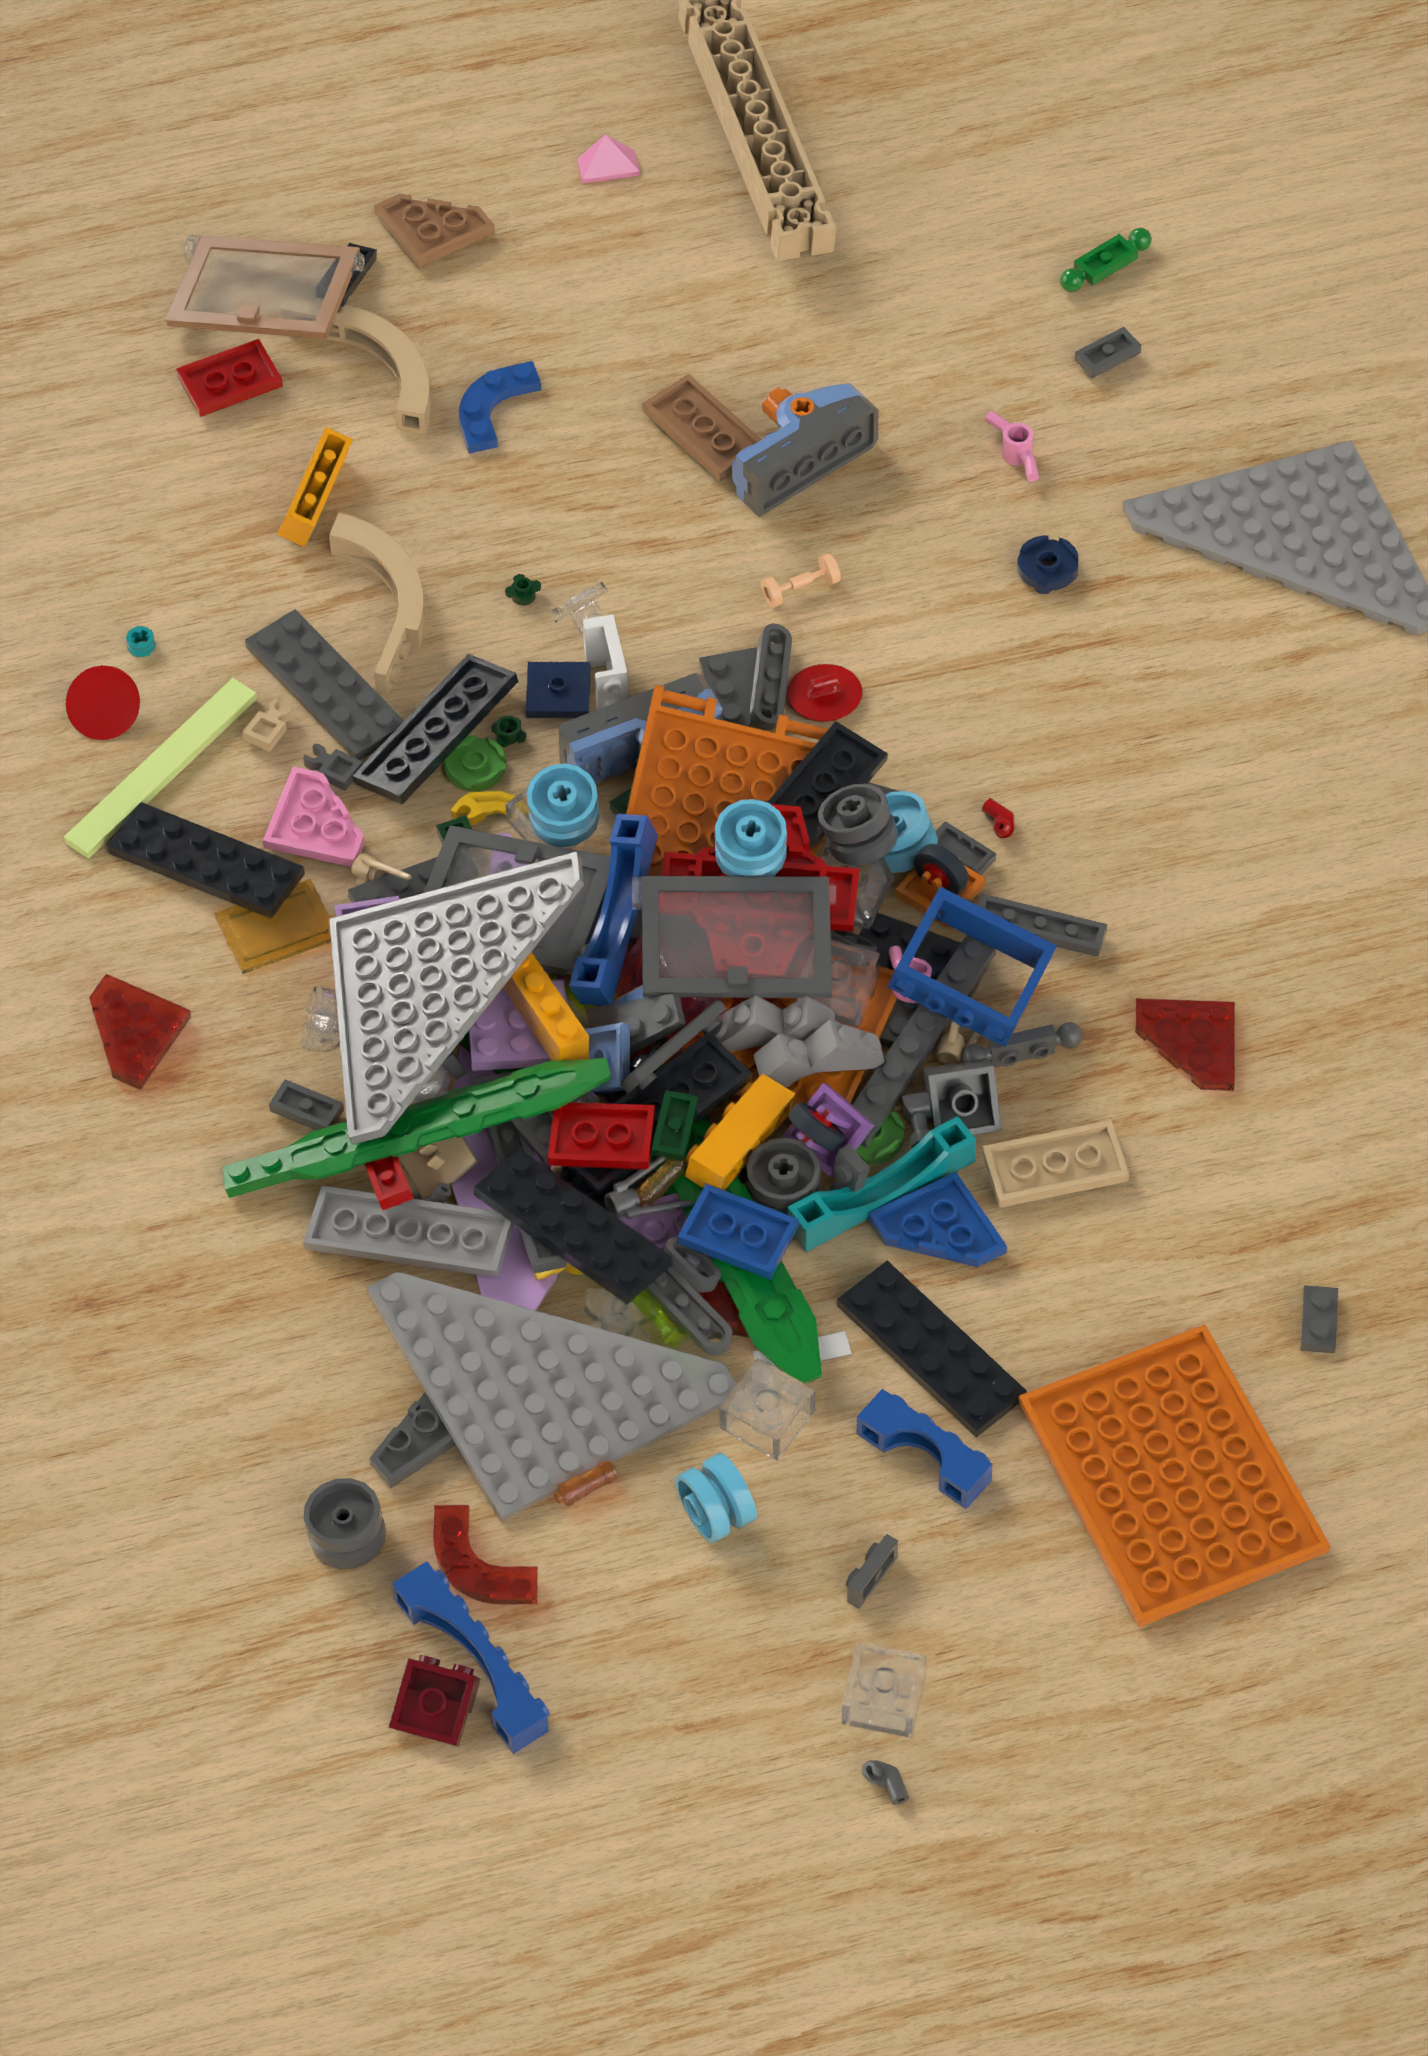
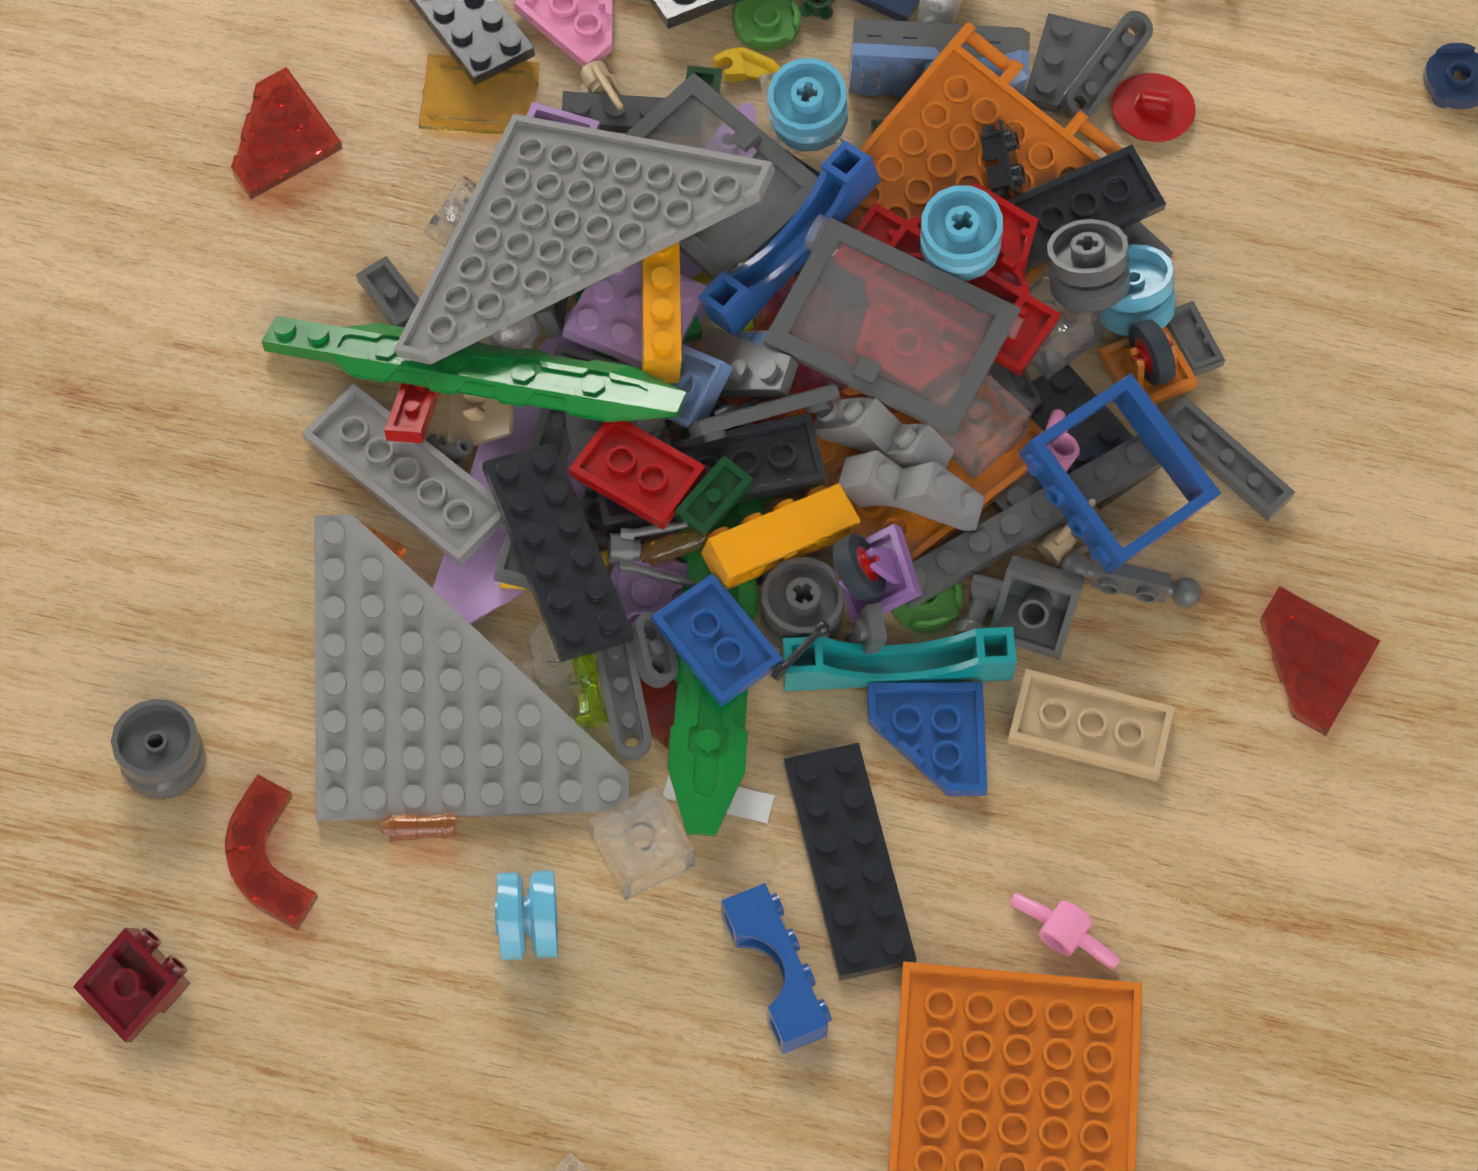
camera: 25 degrees right, 10 degrees up
dark grey wing [370,1392,456,1488] -> none
blue arch [392,1561,550,1754] -> none
dark grey plate [845,1534,898,1609] -> none
red arm [982,798,1015,838] -> none
dark grey plate [1300,1285,1338,1353] -> none
none -> black hinge [771,621,830,681]
none -> black hinge [980,119,1027,199]
none -> bright pink piece [1010,893,1120,971]

